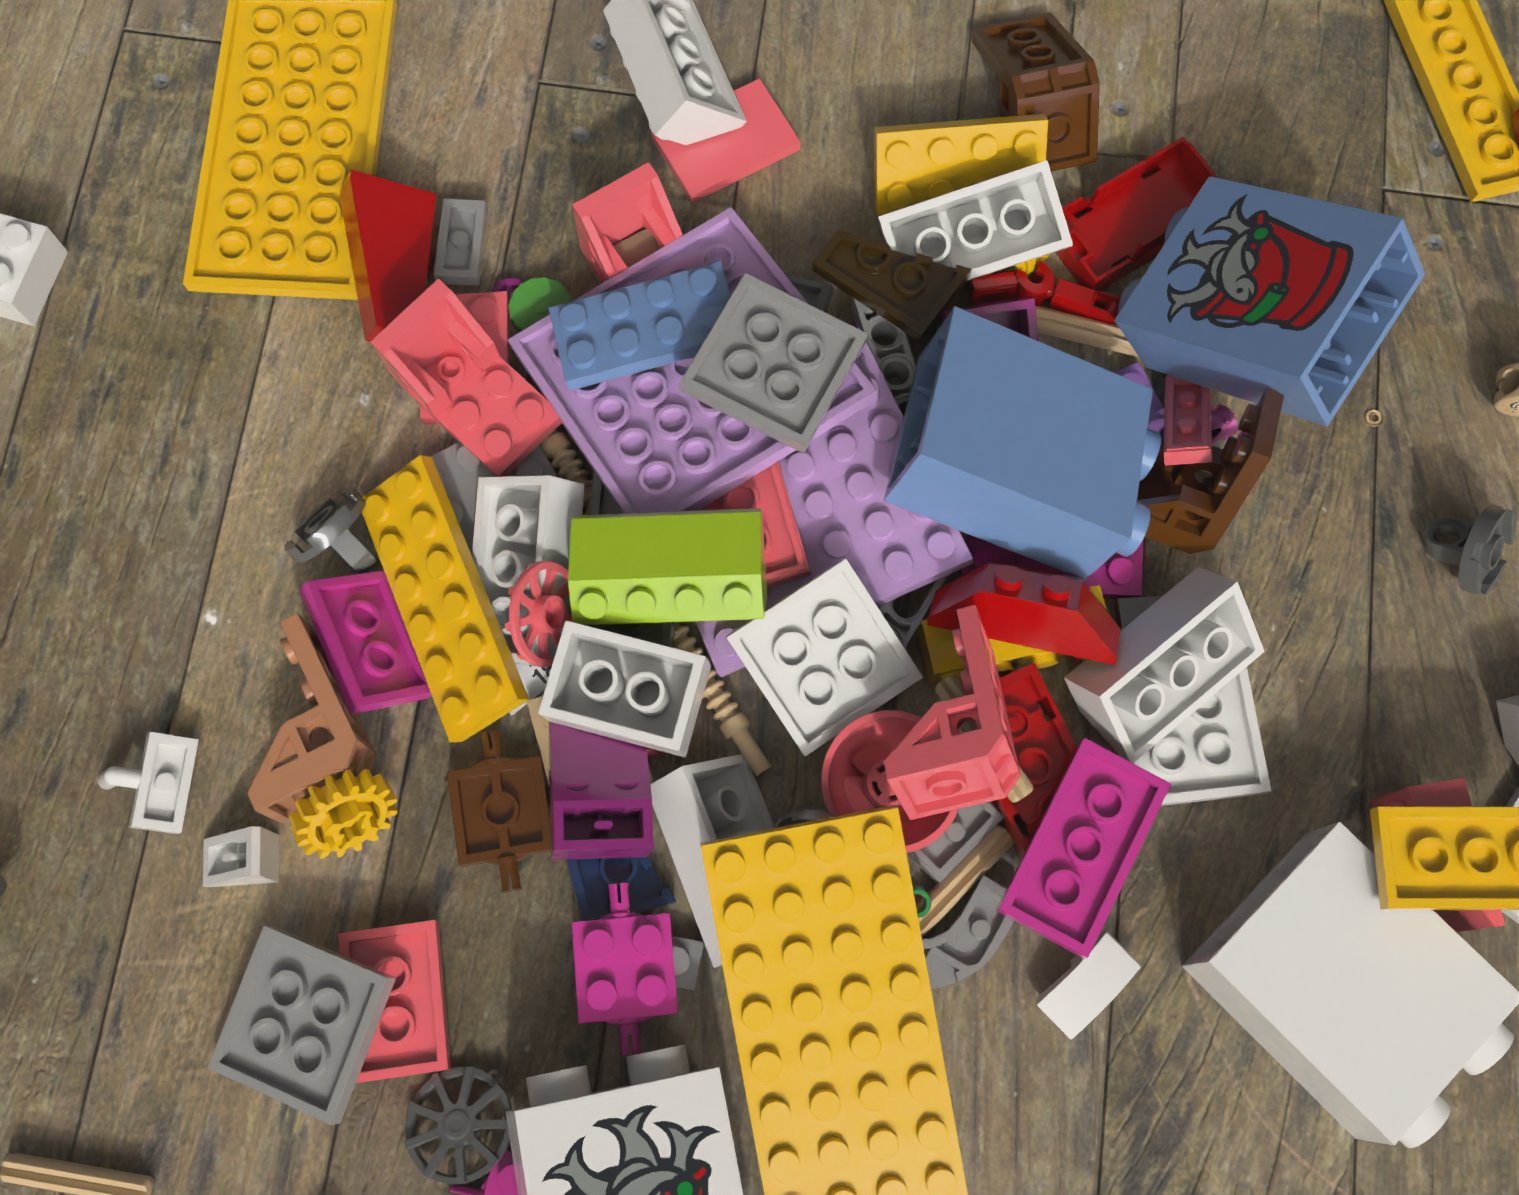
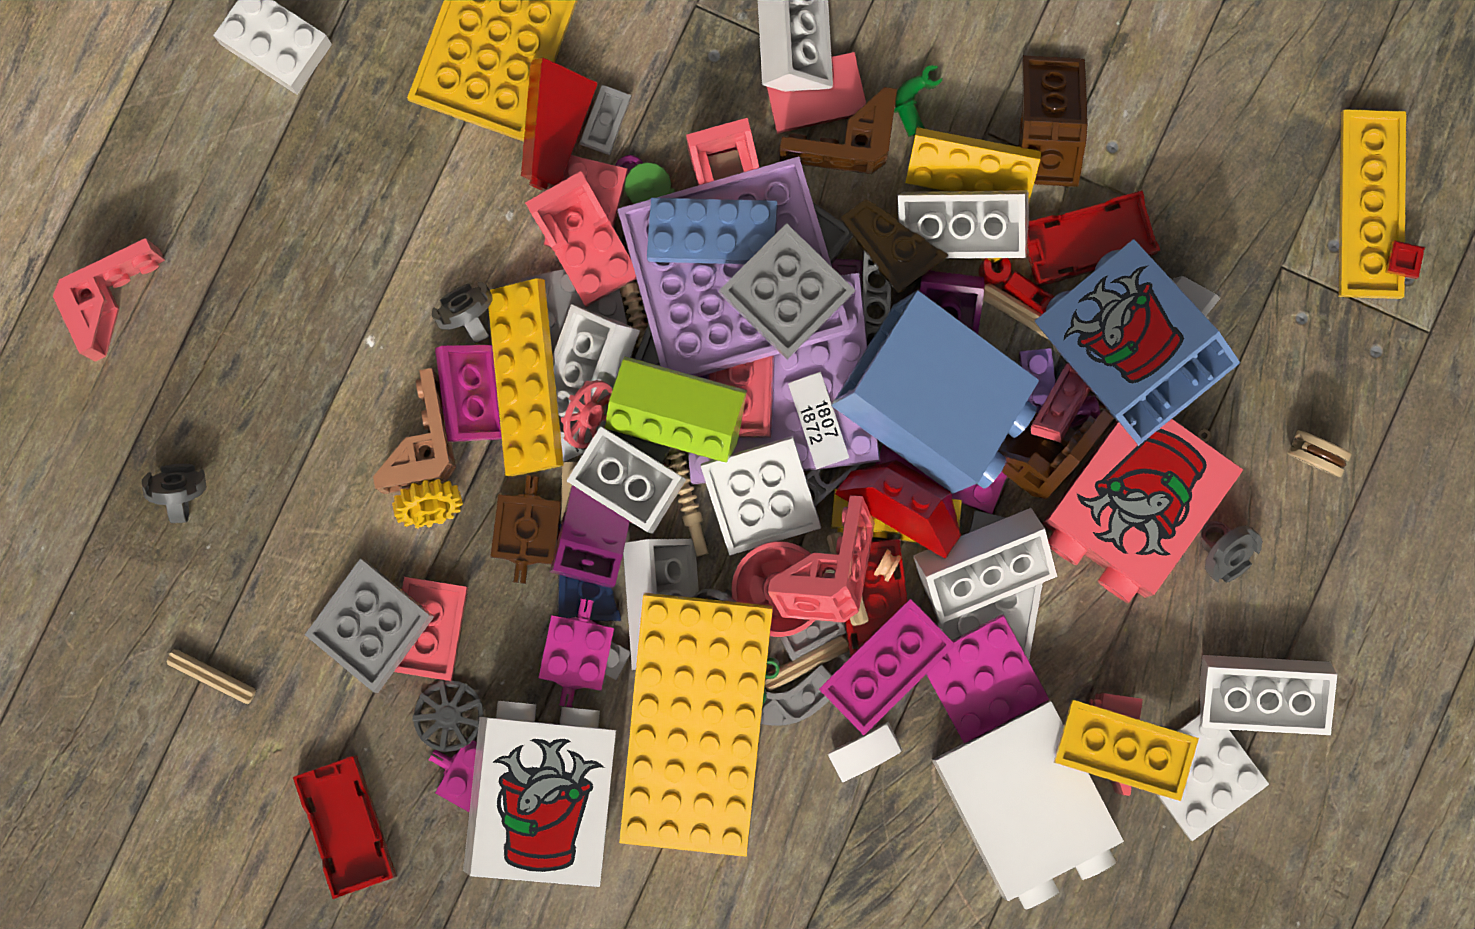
camera: 25 degrees right, 10 degrees up
white plate [97,732,199,834] -> none
white slope [203,826,280,887] -> none
red tile [967,271,1017,305] -> none
none -> reddish brown bracket [780,87,897,174]
none -> white sticker [788,372,849,470]
none -> light nougat bush [874,549,901,582]
none -> green piece [894,65,943,137]
none -> dark pink plate [926,614,1049,743]
none -> brick [1042,419,1243,603]

